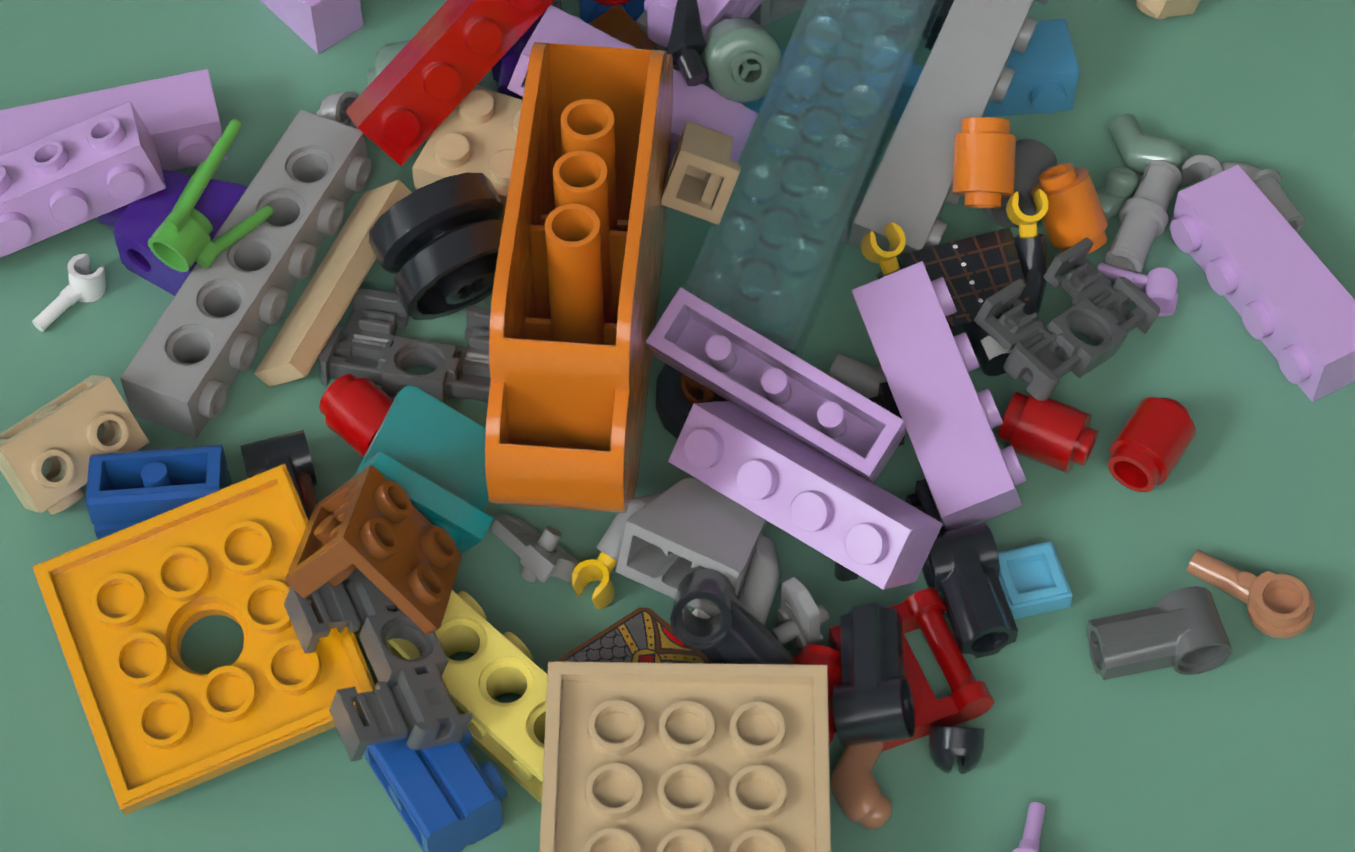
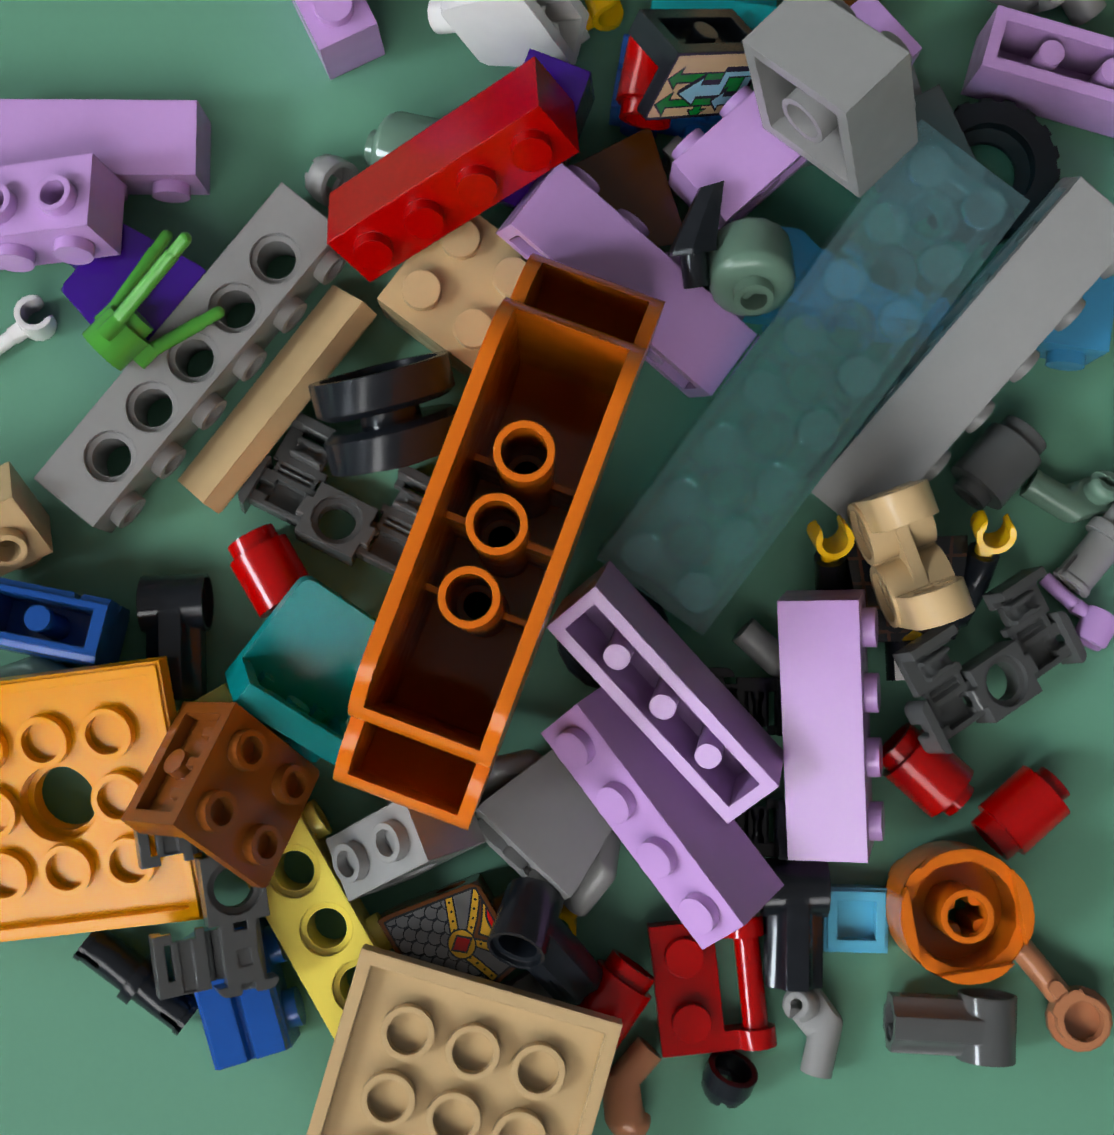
camera: 10 degrees right, 30 degrees up
tan brick [661,121,741,225] -> none
light grey piece [771,577,829,655] -> none
black piece [832,603,915,746] -> none
orange brick [952,117,1016,209] -> none
orange brick [1031,163,1108,254] -> none
none -> black pin [73,930,198,1036]
none -> light grey brick [326,802,486,902]
none -> light grey arm [782,988,843,1079]
none -> tan piece [847,479,975,631]
none -> orange brick [885,840,1035,985]

